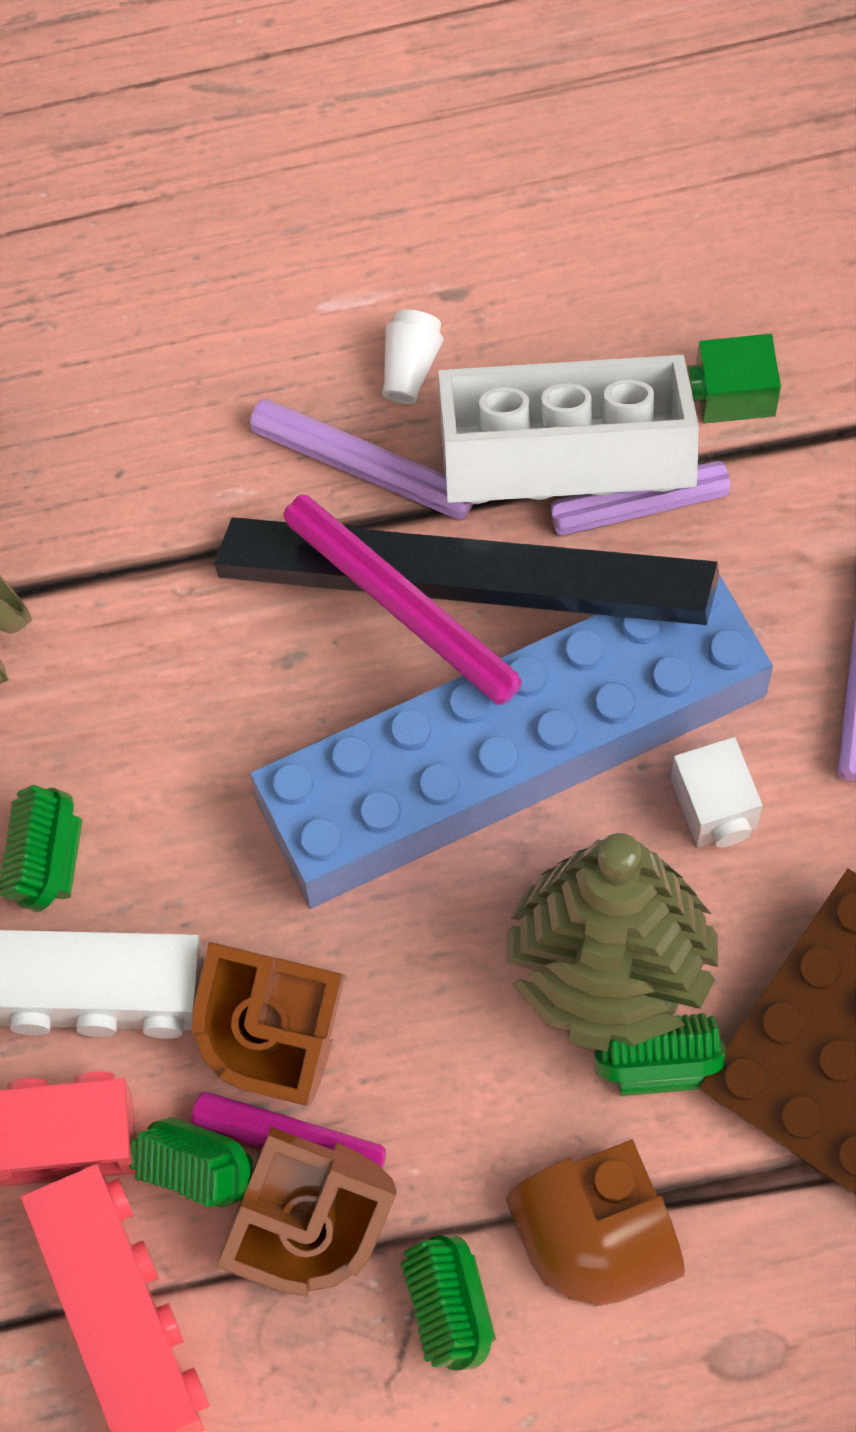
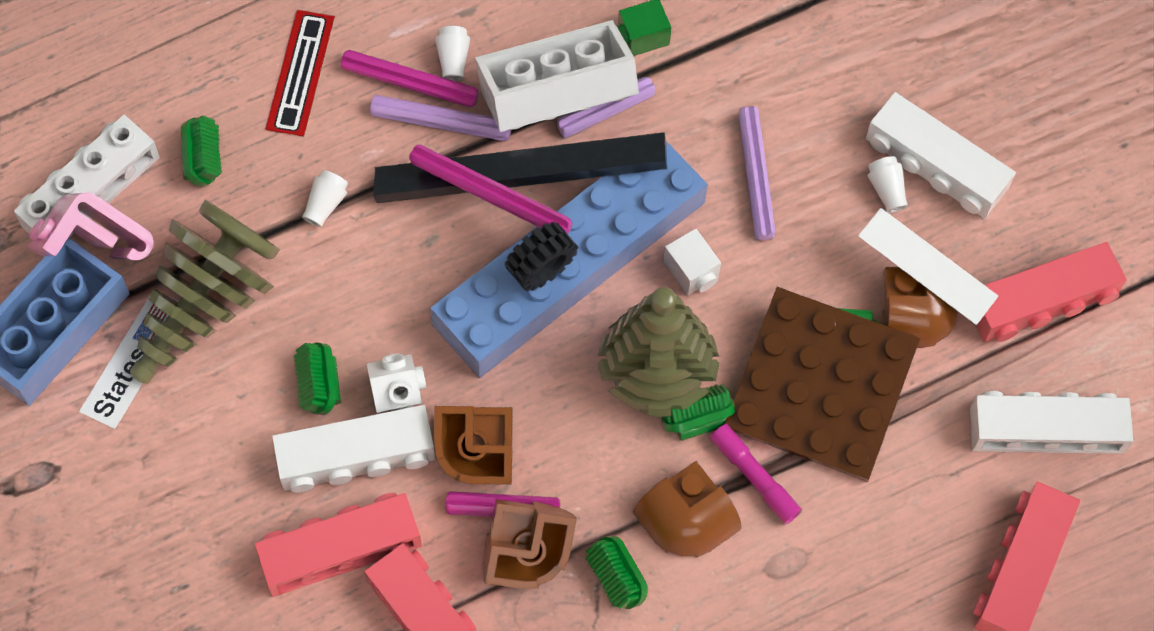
camera: 20 degrees left, 0 degrees up
green piece [129,1117,253,1207] -> none
none -> sticker [265,10,335,137]
none -> white cone [302,170,348,227]
none -> dark pink axle [341,50,479,107]
none -> white brick [366,354,427,413]
none -> black tyre [505,222,578,291]
none -> dark pink piece [710,424,803,525]

